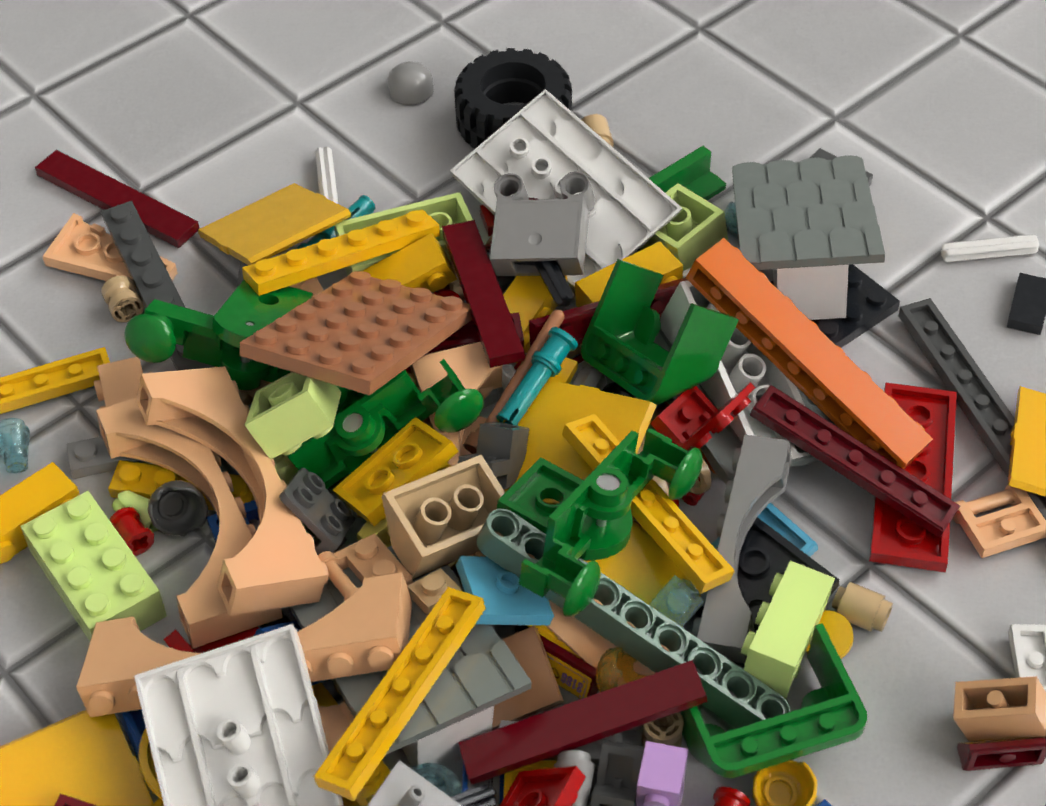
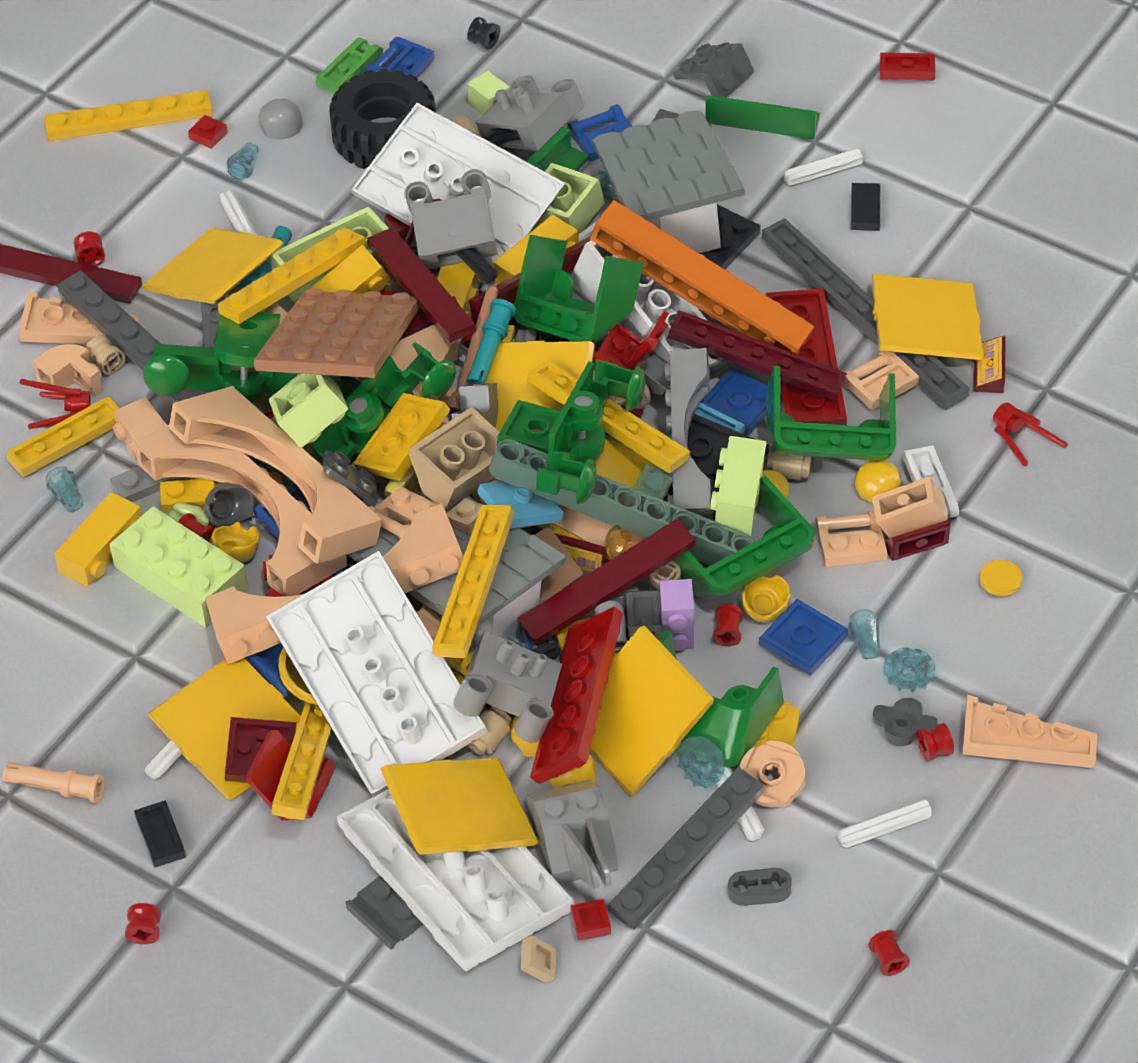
camera: 15 degrees left, 0 degrees up
none -> red plant [19,379,91,429]
none -> light nougat brick [33,344,103,397]
none -> yellow plate [44,90,213,142]
none -> red wheel [73,231,106,266]
none -> red plate [188,115,228,149]
none -> yellow hair [210,522,260,563]
none -> clear light blue cone [227,142,259,180]
none -> bright green plate [316,37,383,93]
none -> blue plate [364,37,434,77]
none -> black wheel [467,17,500,50]
none -> yellowish green brick [467,71,510,115]
none -> light grey piece [475,75,584,151]
none -> blue plate [567,104,632,161]
none -> dark grey bracket [673,42,755,98]
none -> blue plate [701,367,781,436]
none -> green panel [705,95,820,139]
none -> green windscreen [766,366,896,461]
none -> light nougat plate [815,510,887,567]
none -> yellow hair [855,460,902,504]

